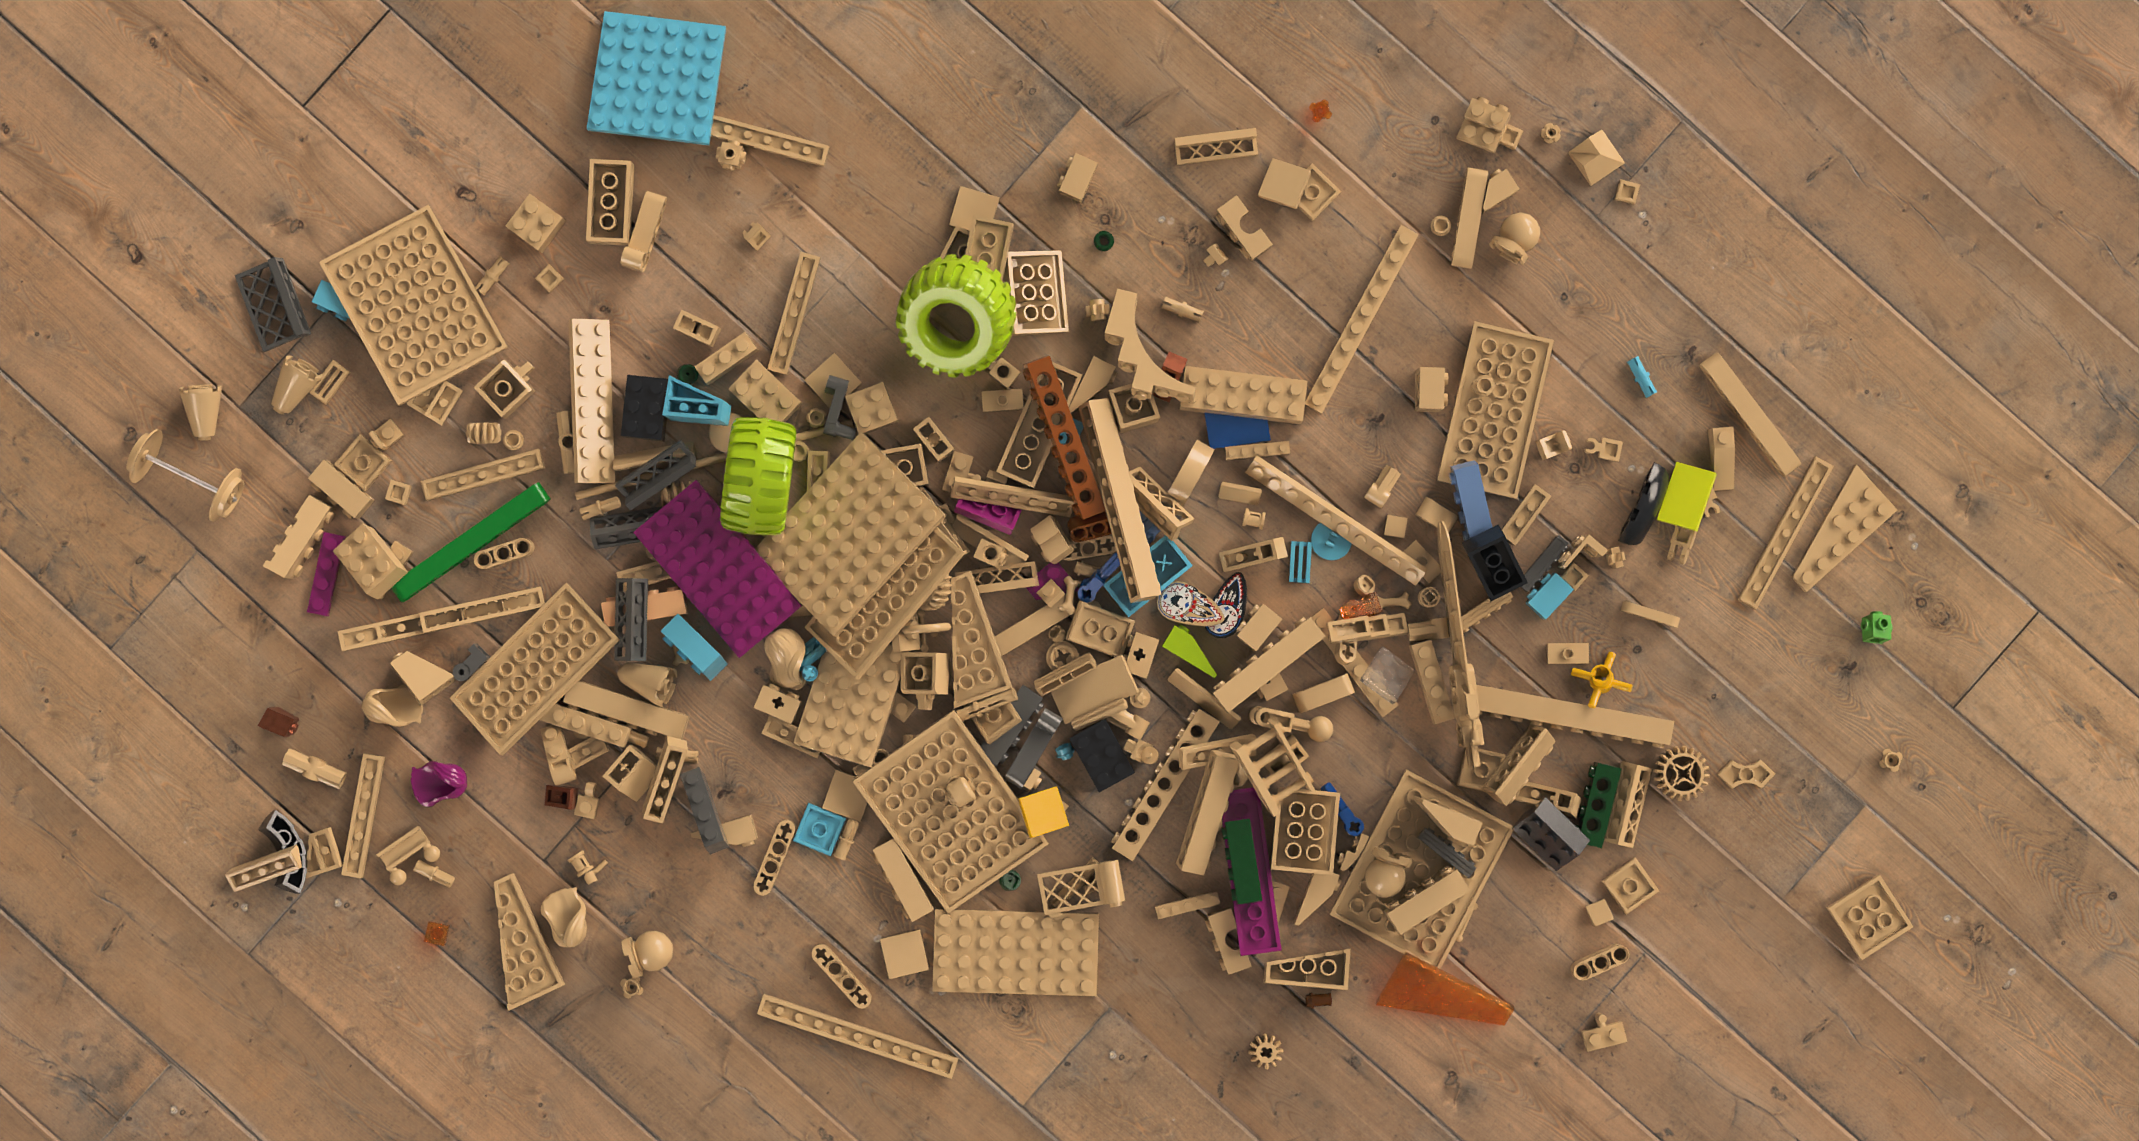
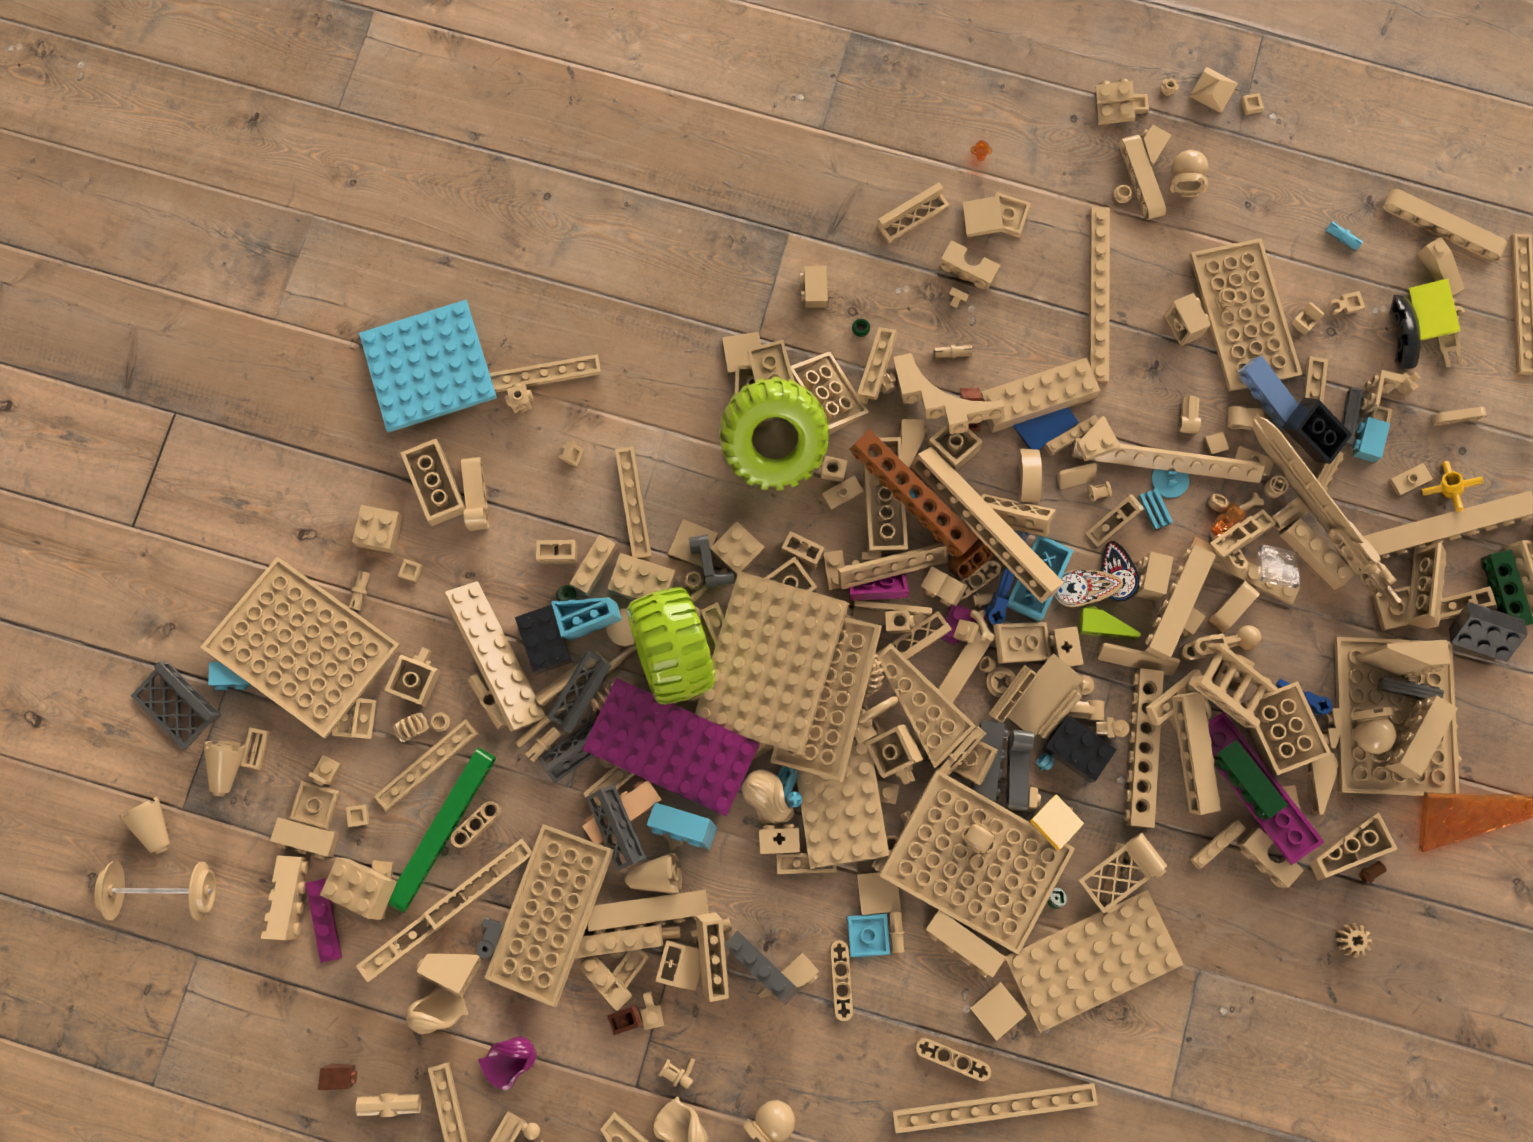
camera: 30 degrees left, 10 degrees down
none -> tan fence [857,327,898,404]
none -> tan wing [1077,416,1120,461]

